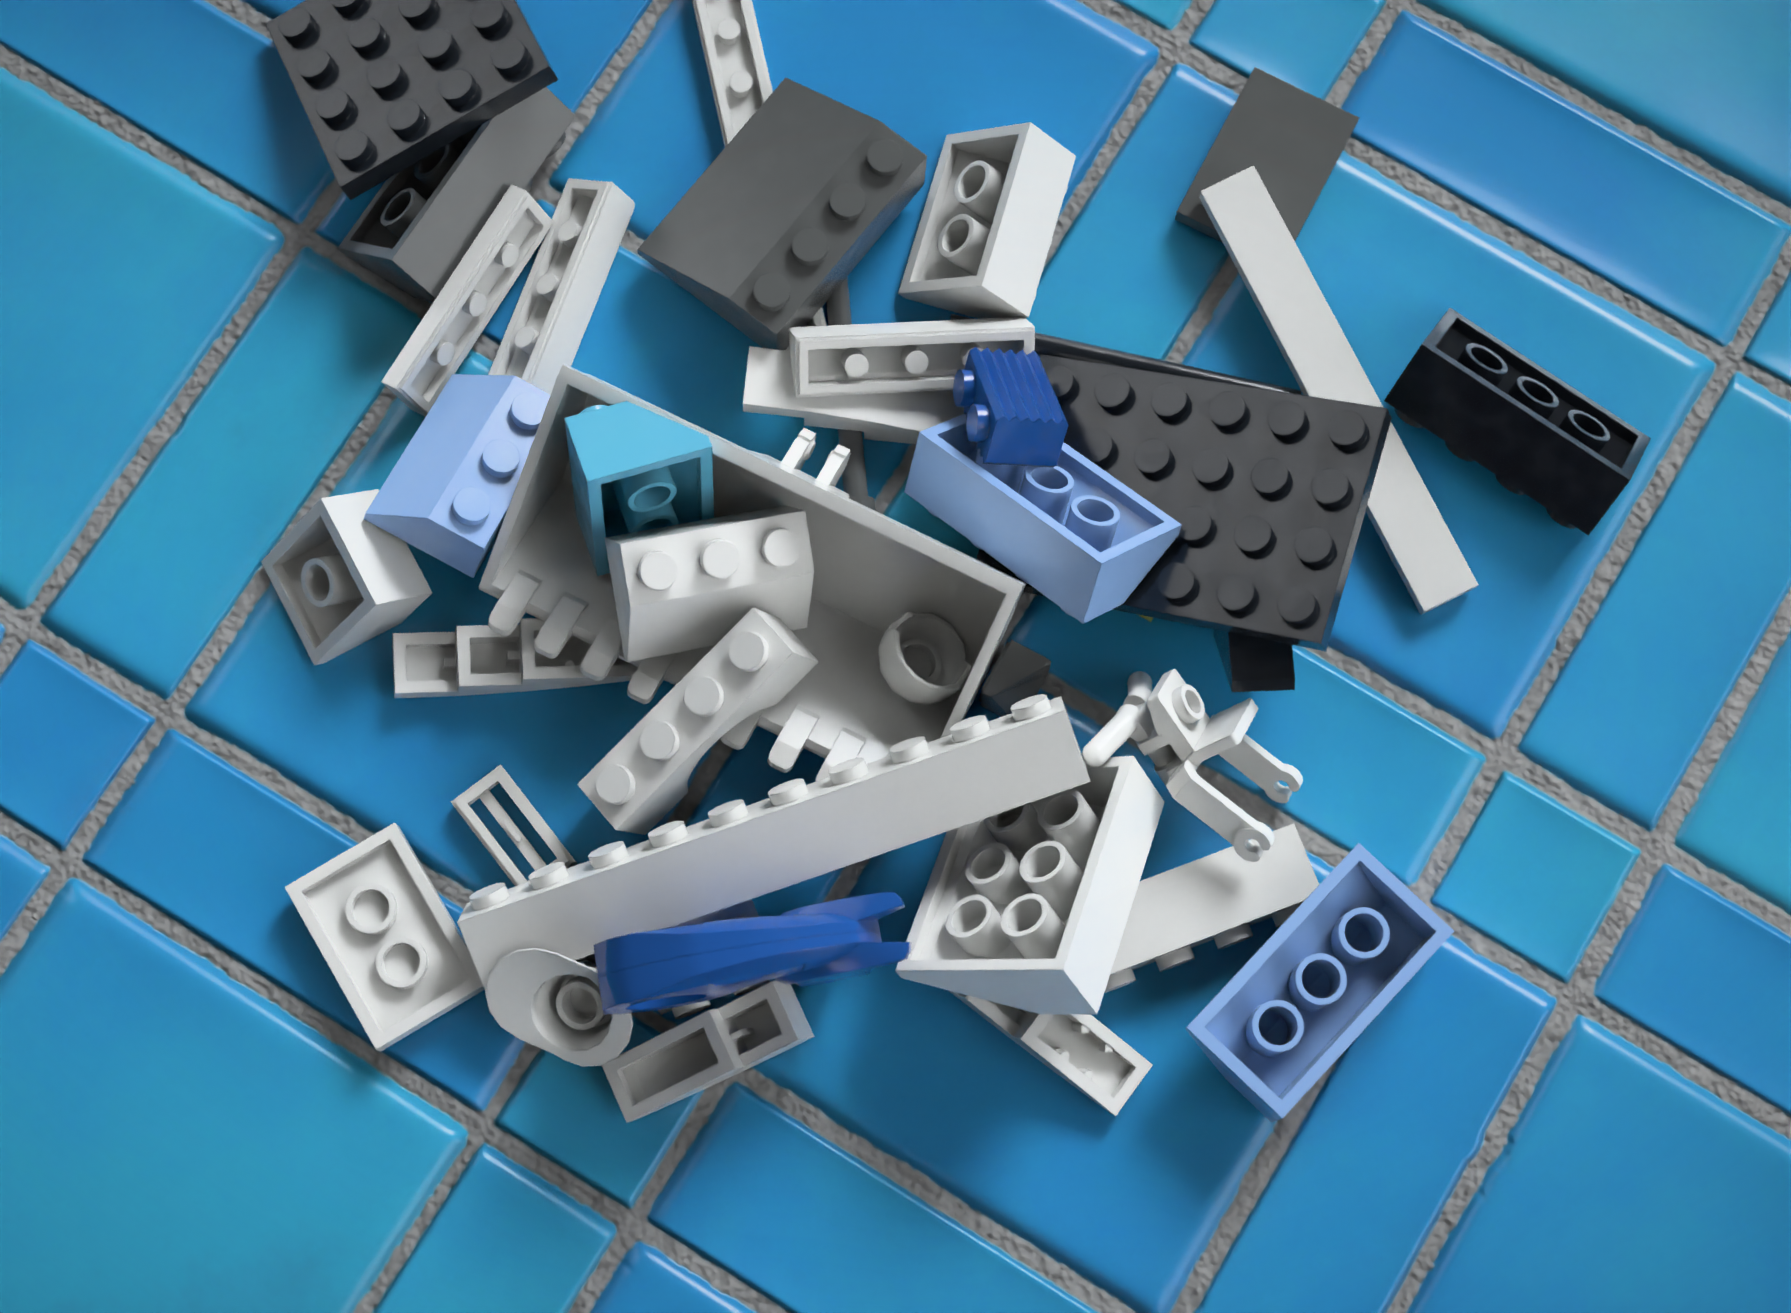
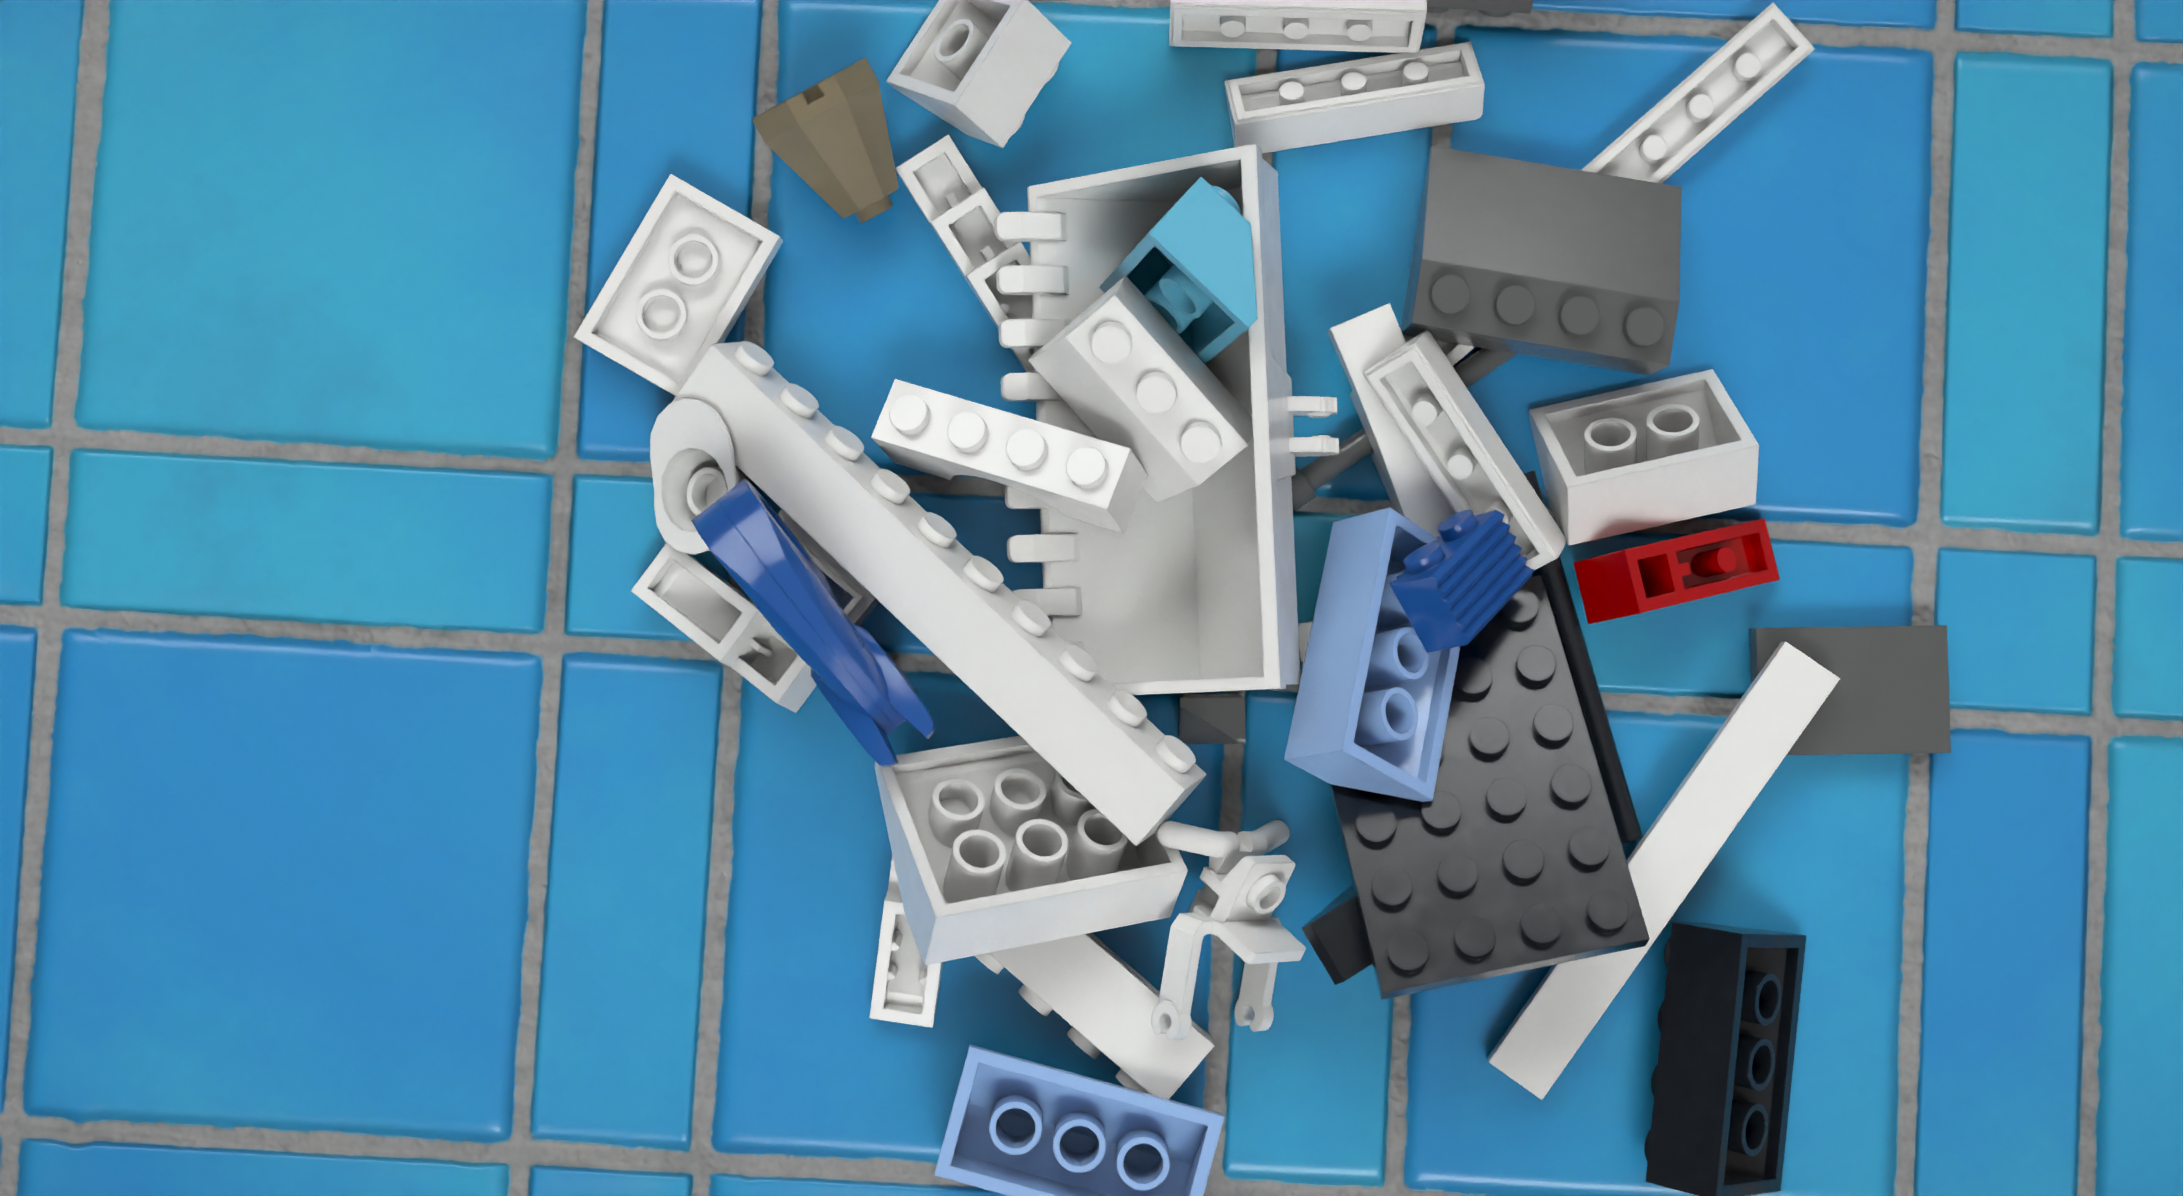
camera: 65 degrees right, 10 degrees up
light blue slope [364,374,550,578] -> none
white tile [451,764,577,886] -> none
white hair [878,612,972,705] -> none
none -> dark tan cone [752,57,899,223]
none -> red slope [1573,518,1780,625]

